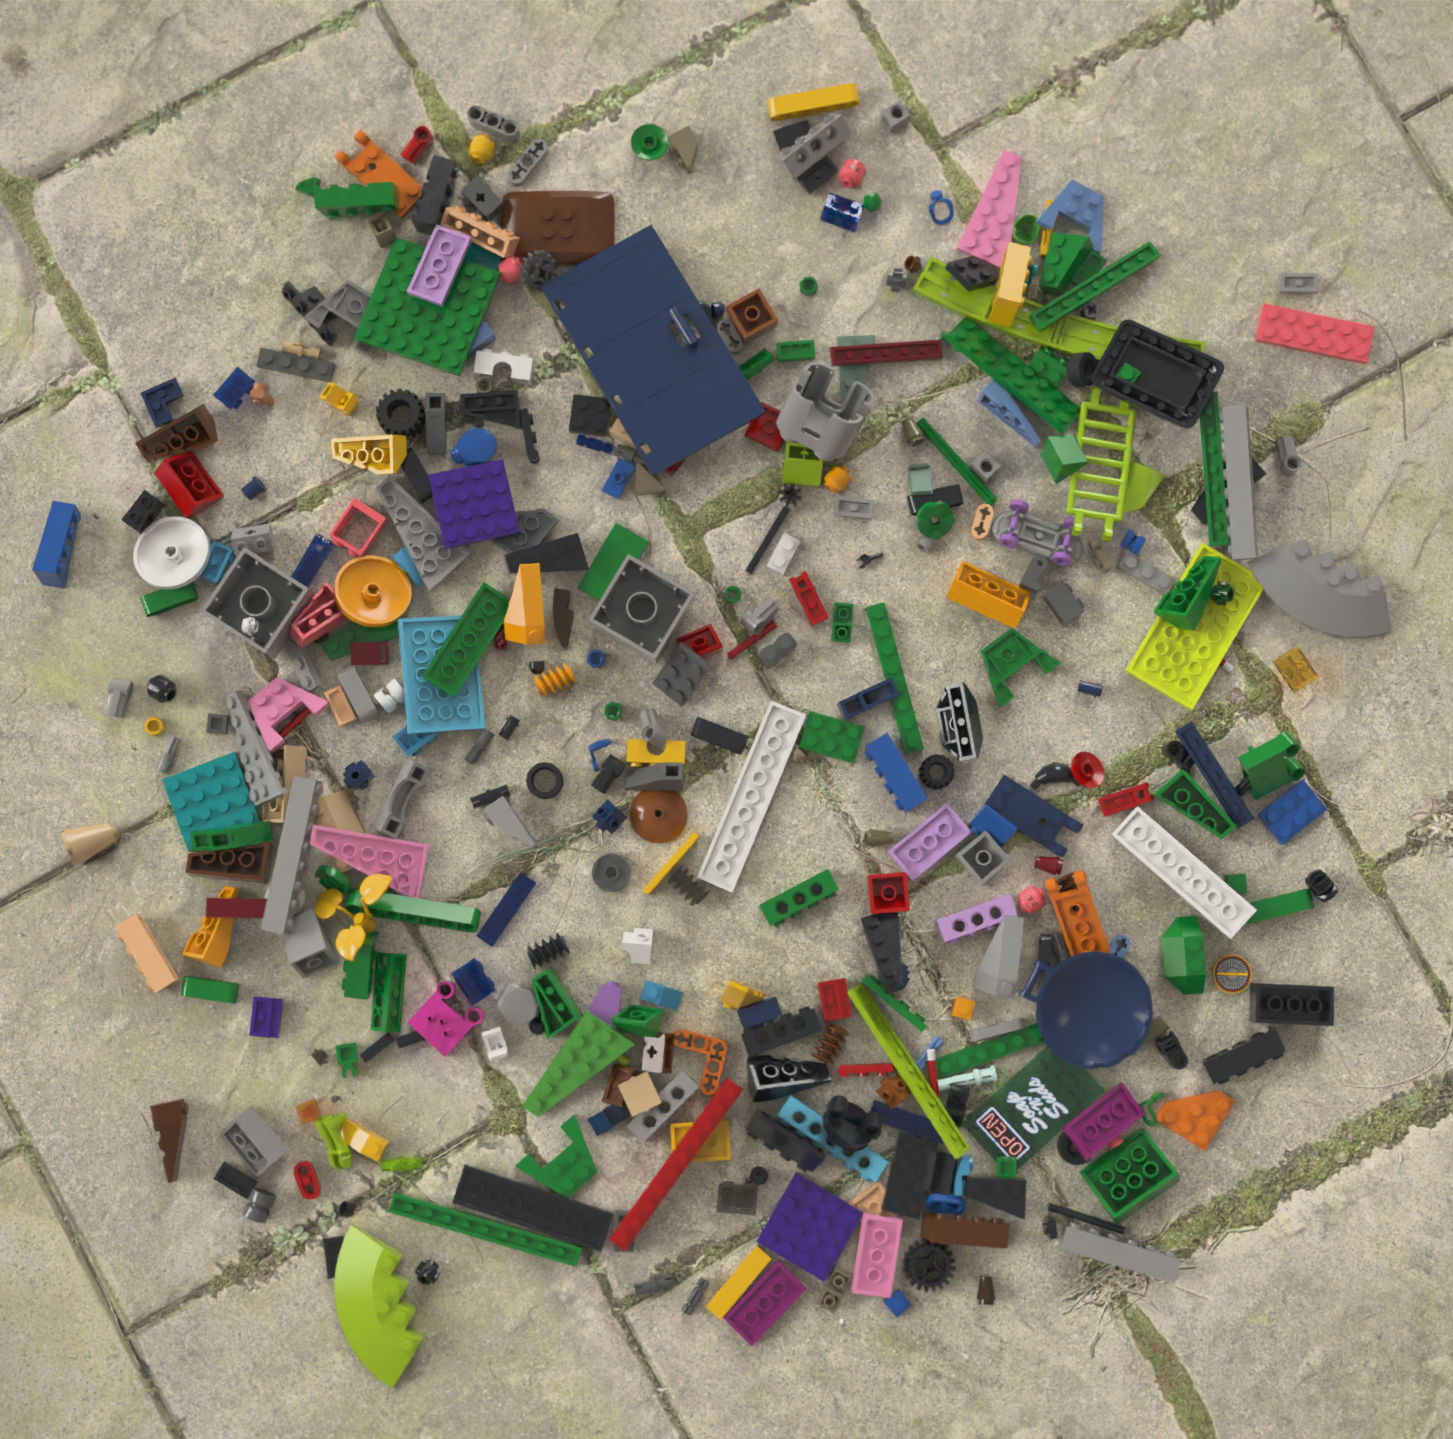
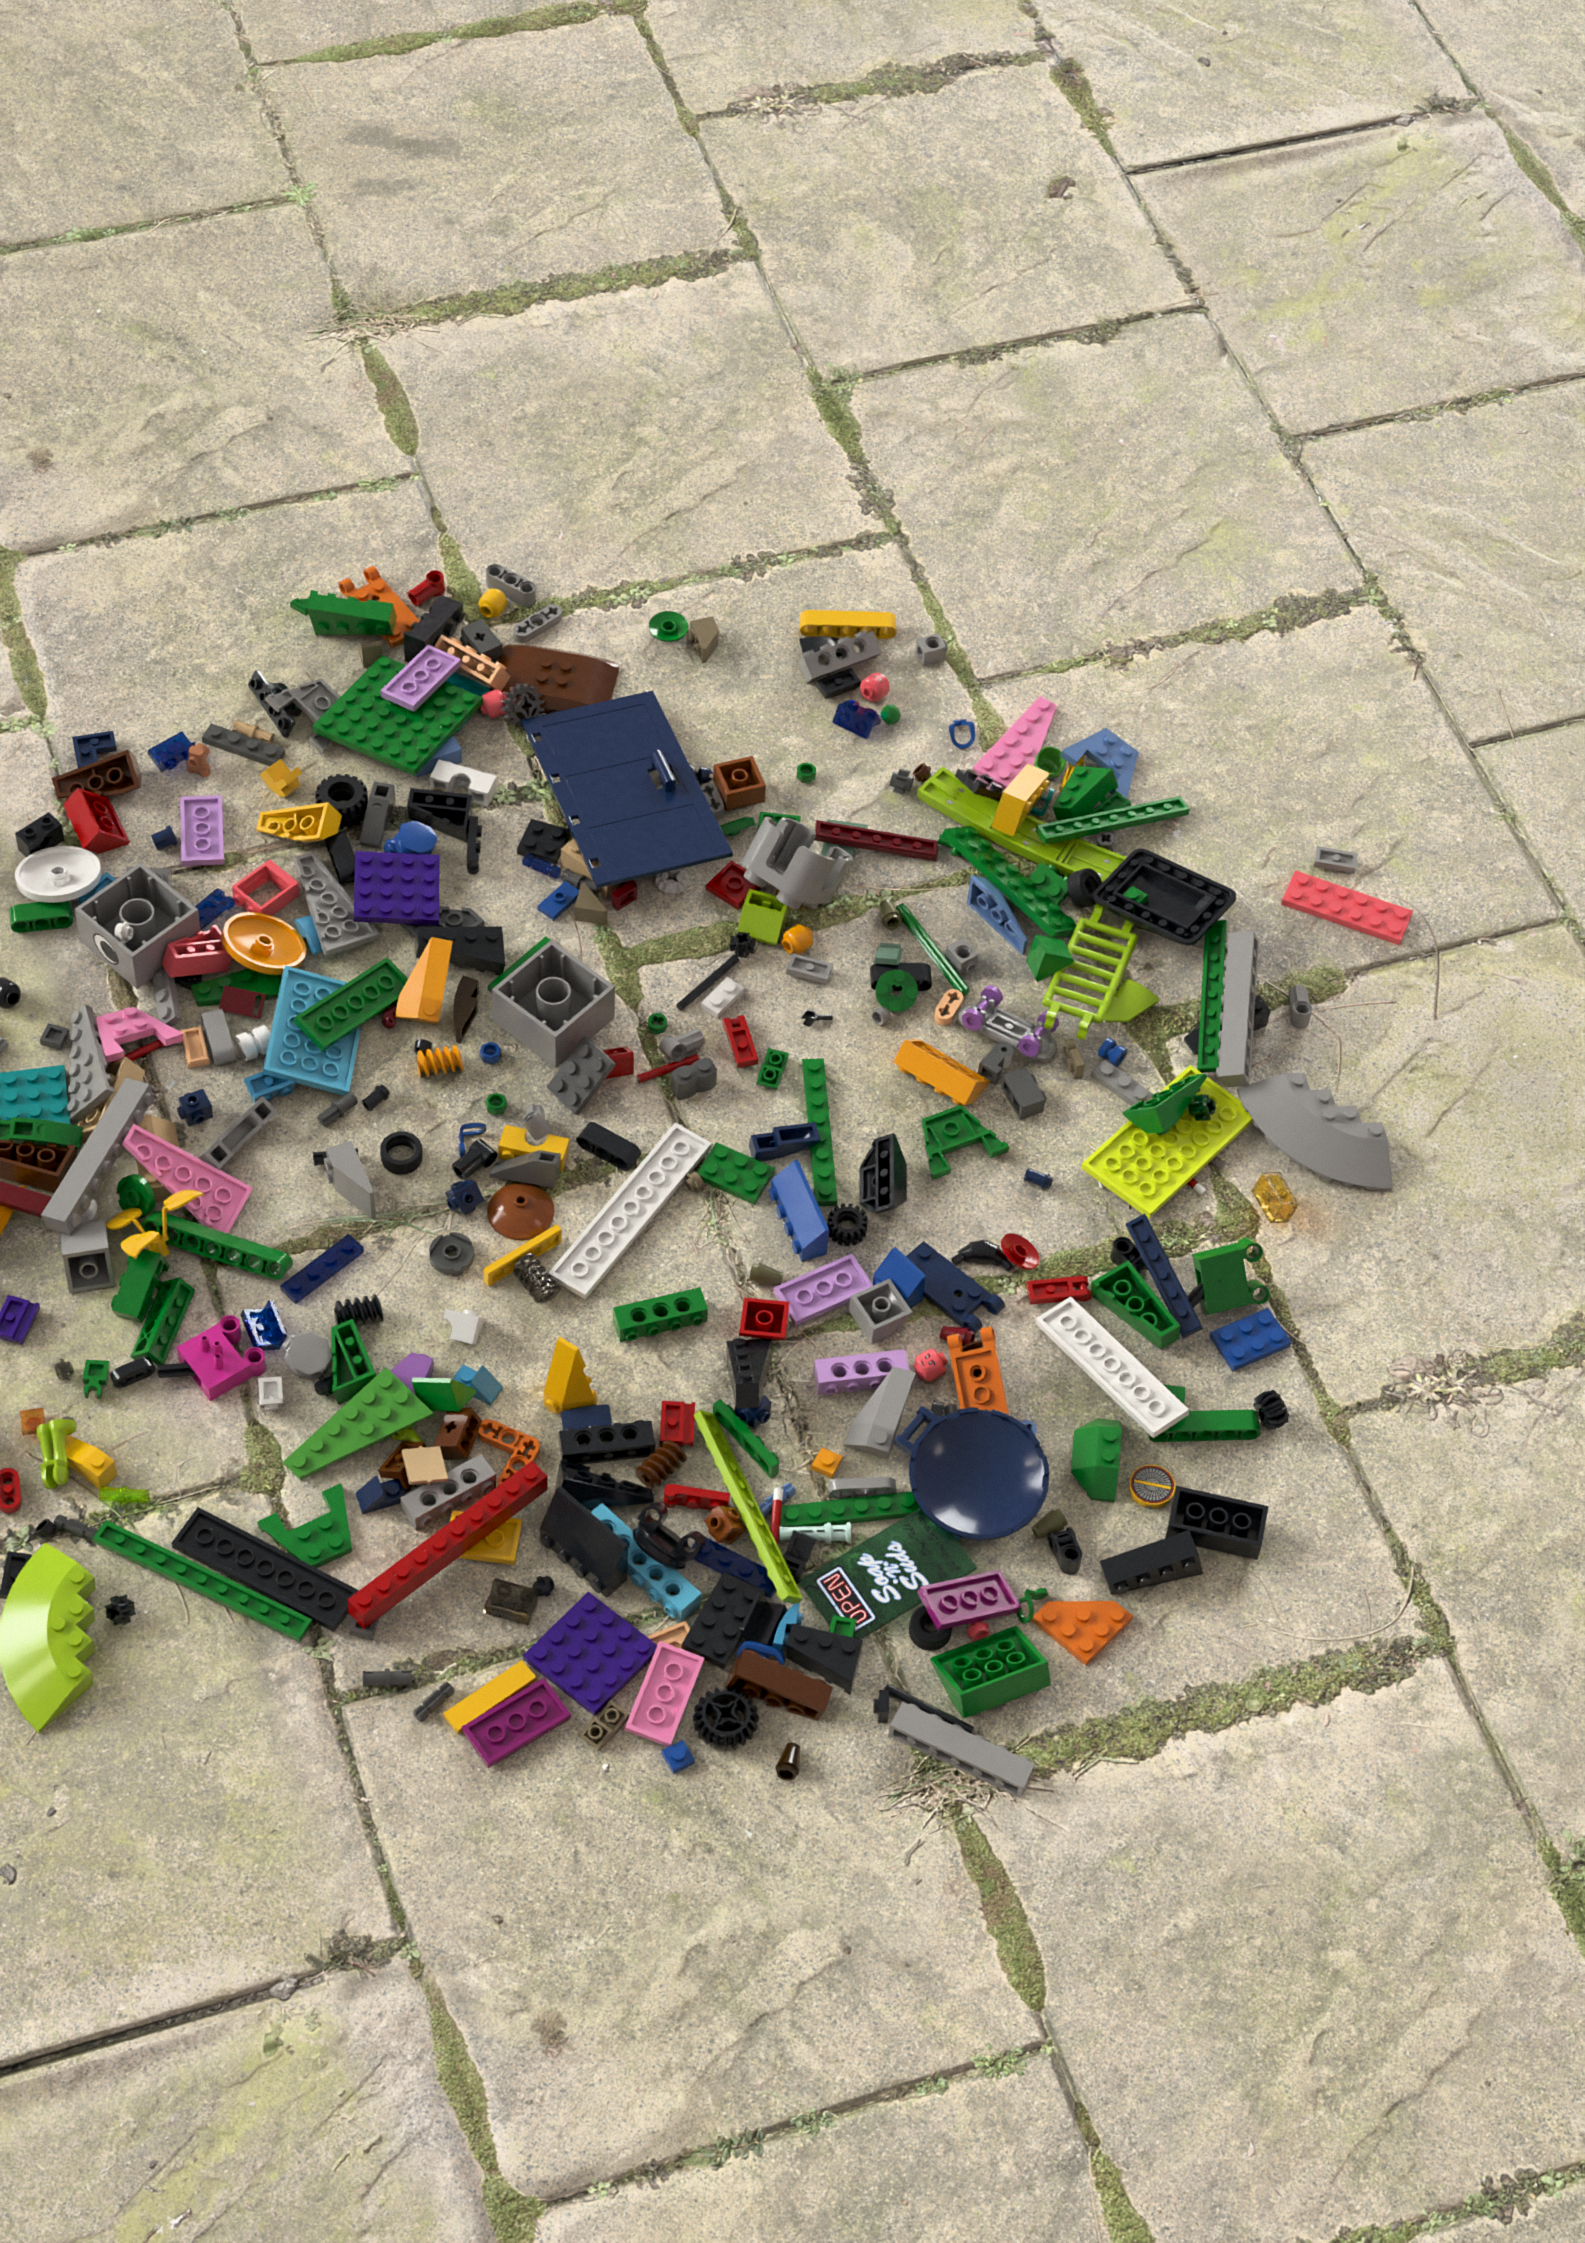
camera: 10 degrees right, 30 degrees down
none -> dark grey axle [53,1515,99,1541]
none -> lavender plate [180,795,224,866]

